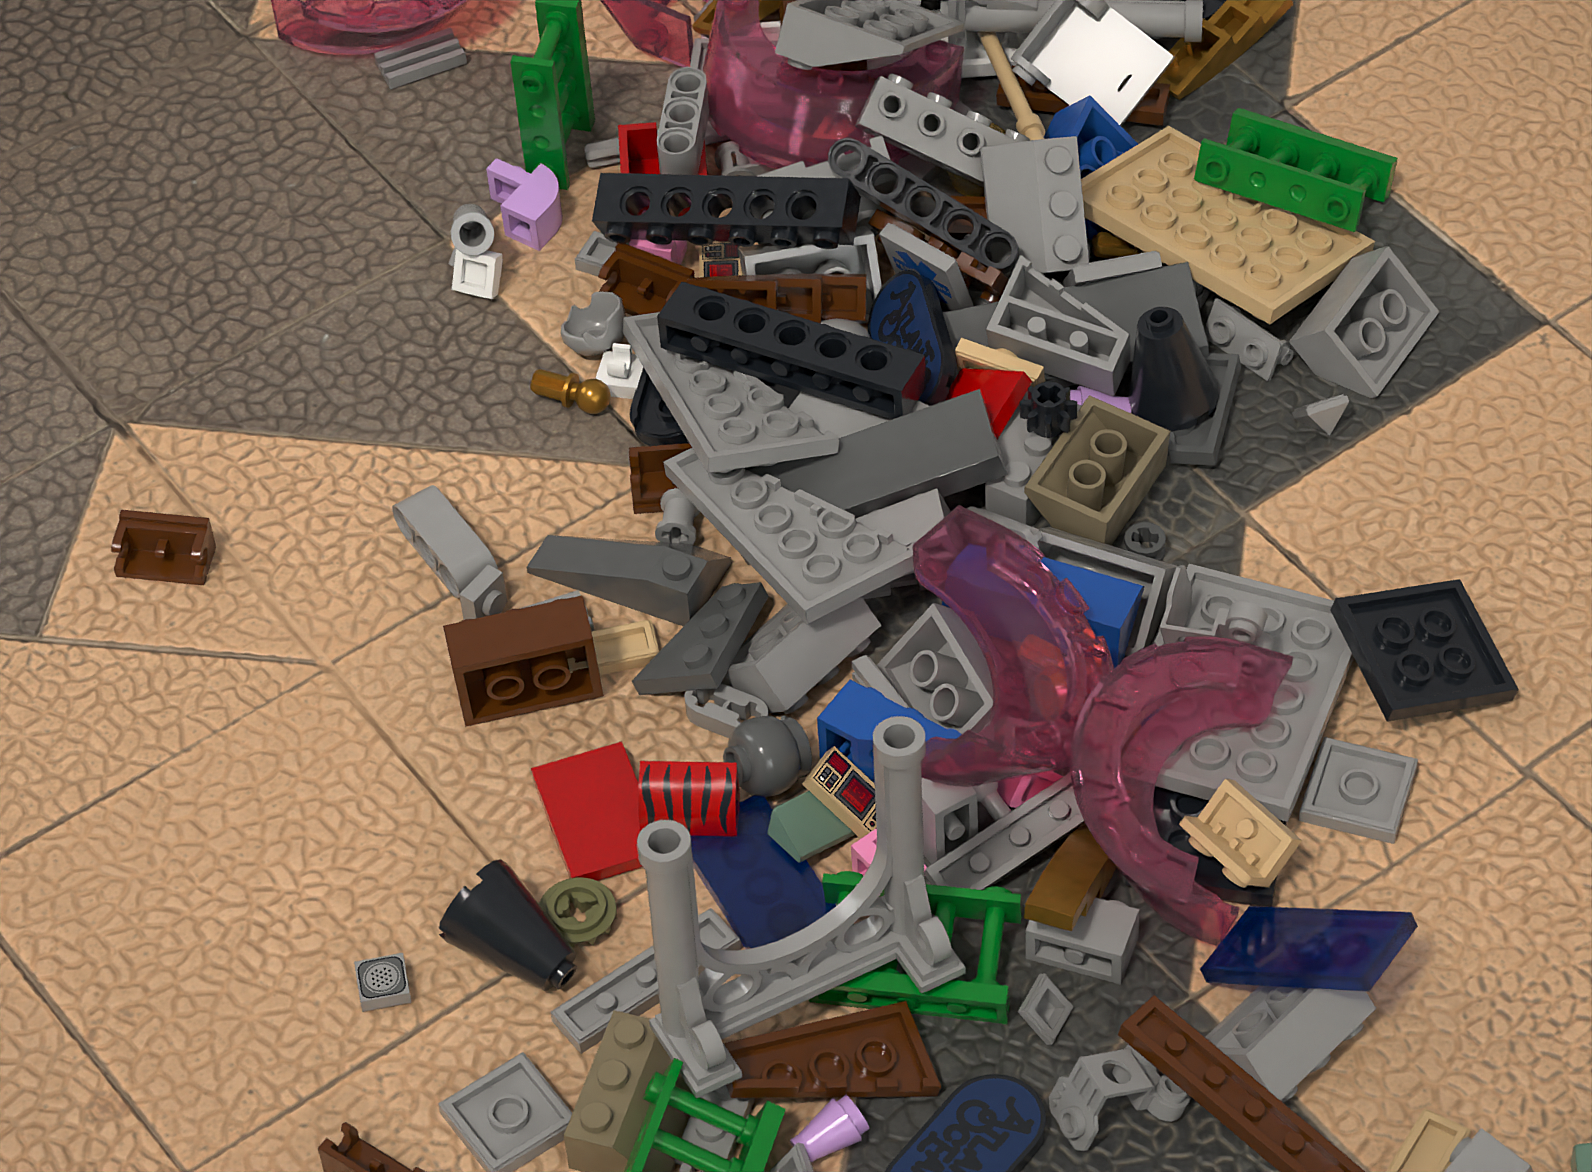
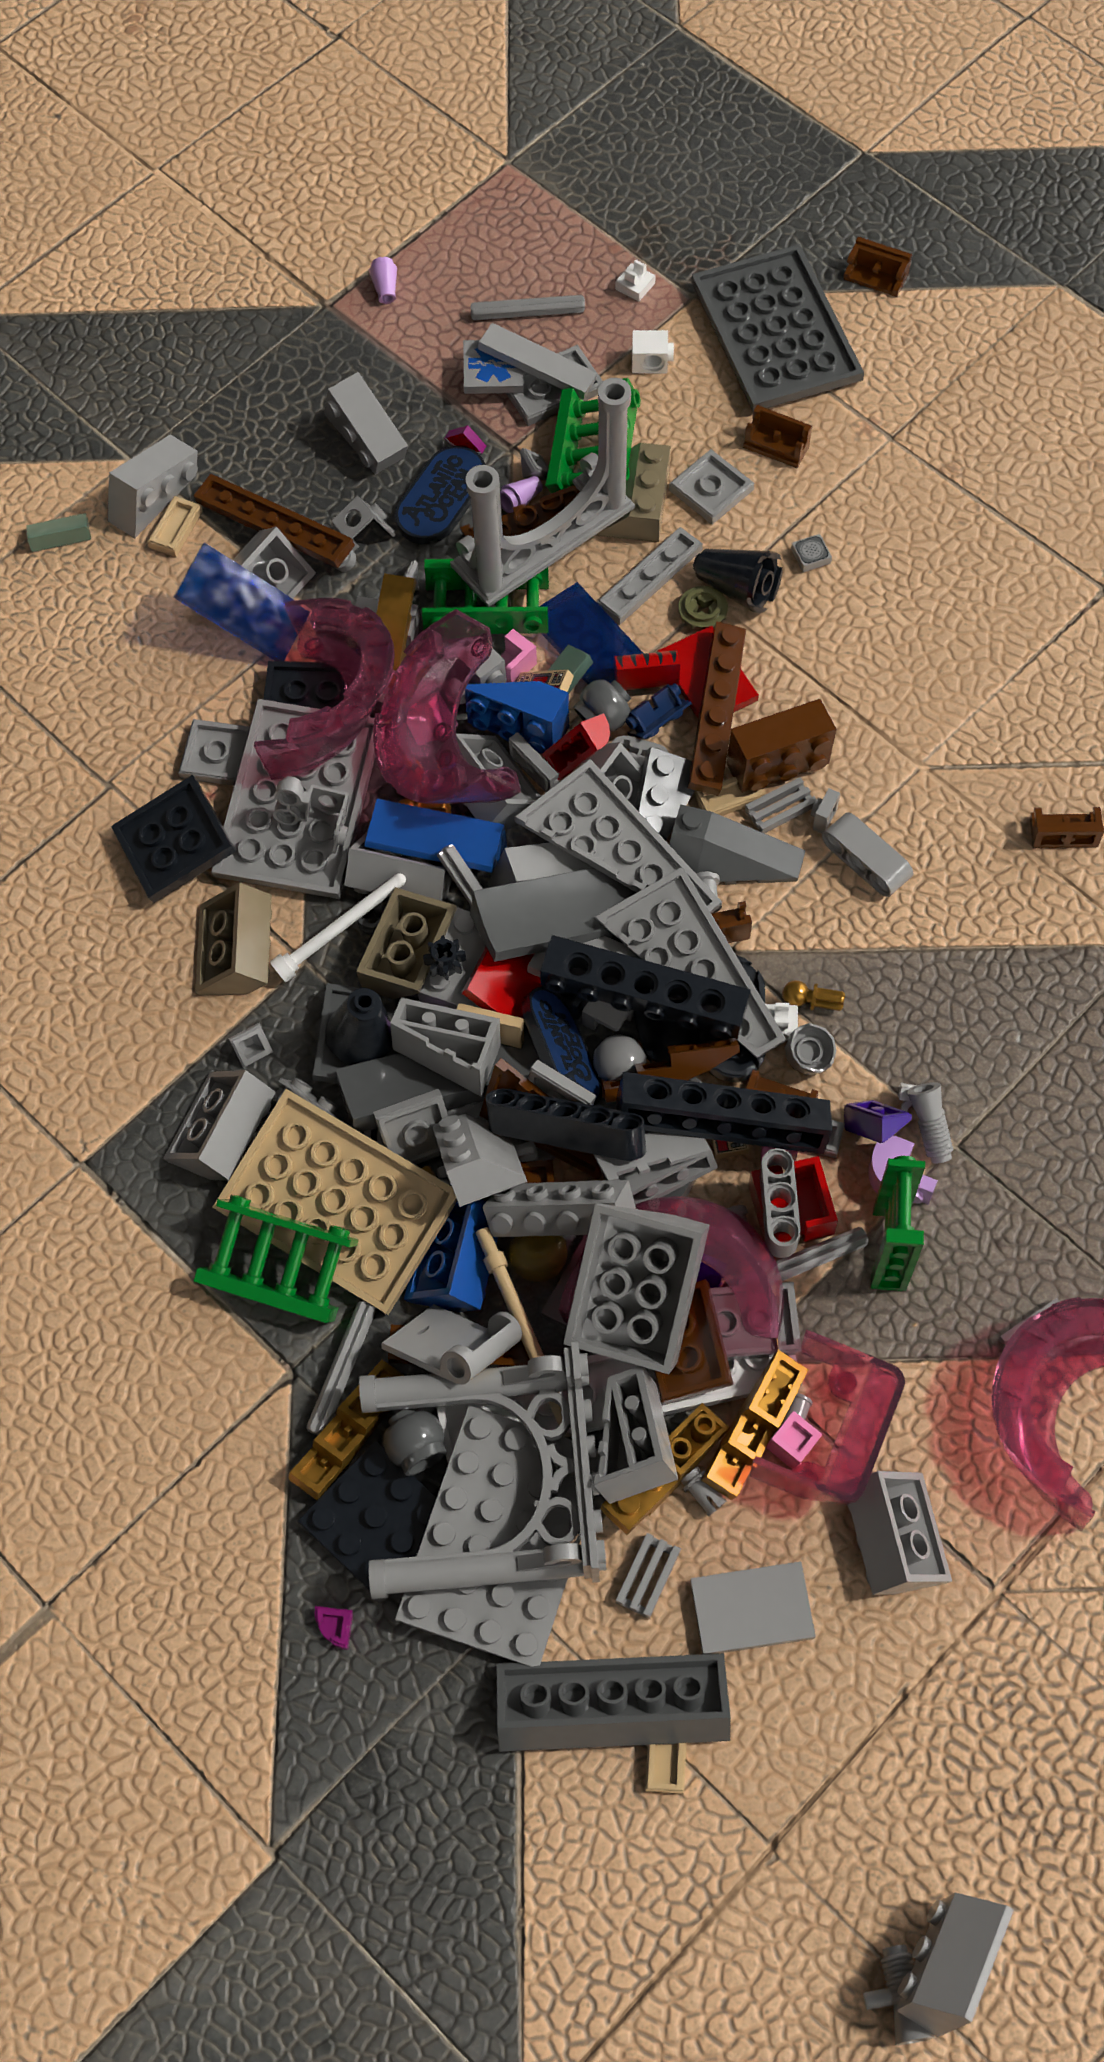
camera: 170 degrees right, 15 degrees up
tan bracket [1179,779,1302,888] -> none
none -> dark tan slope [195,882,272,995]
none -> white piece [270,873,406,983]
none -> light grey axle [307,1301,376,1436]
none -> red brick [542,713,610,781]
none -> dark blue hinge [626,683,692,739]
none -> reddish brown plate [687,621,747,796]
none -> slope [844,1100,912,1143]

